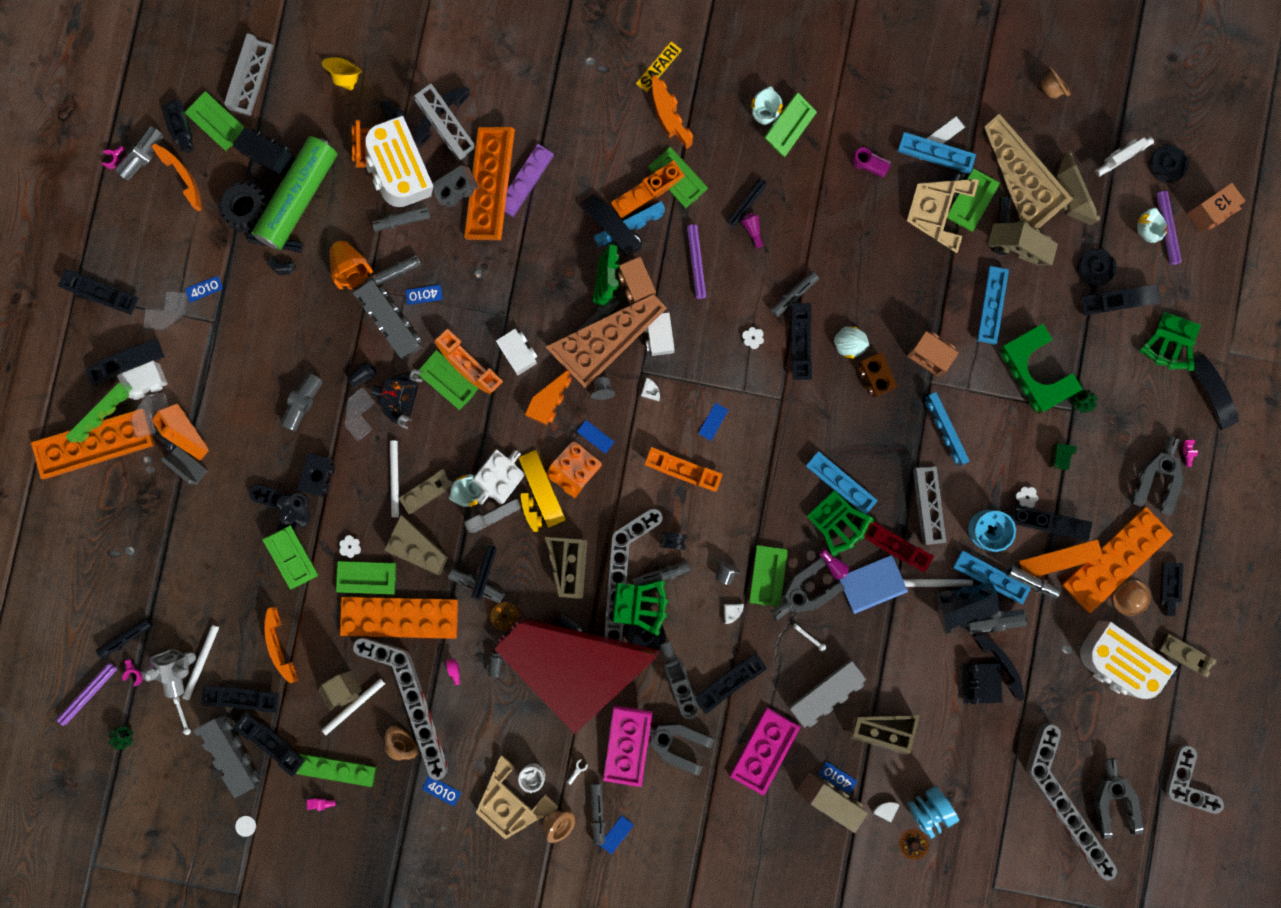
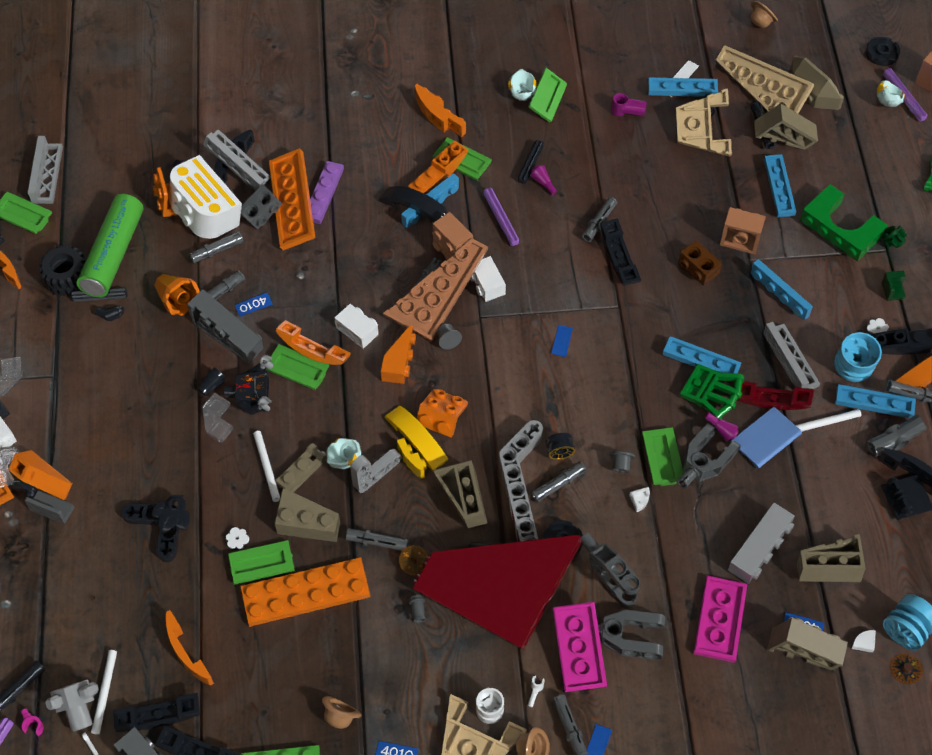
camera: 15 degrees left, 25 degrees down
blue sticker [185,276,223,303] -> none
black wedge [232,127,295,178] -> none
bright green piece [263,525,318,590] -> none
dark grey piece [280,373,323,431] -> none
black brick [297,453,336,497] -> none
dark tan wedge [318,671,363,710] -> none
white bar [321,678,386,735] -> none
yellow piece [322,57,362,90] -> none
light grey beam [353,638,448,780] -> none
dark pink piece [446,658,460,685] -> none
black axle [471,545,497,600] -> none
white plate [472,450,525,505] -> none
blue sticker [577,420,614,454] -> none
green plate [592,245,619,305] -> none
green plate [612,580,669,636] -> none
sticker [636,42,682,92] -> none
white tile [641,378,660,402] -> none
orange slope [644,447,723,492] -> none
black slope [695,653,768,714] -> none
white plant [742,327,764,349] -> none
white hinge [793,623,826,651] -> none
light aqua hair [834,326,869,359] -> none
black wedge [935,583,999,634] -> none
bright green piece [947,169,1000,232] -> none
black tile [1077,248,1117,287] -> none
black slope [1081,284,1161,316] -> none
white plate [1095,137,1154,177] -> none

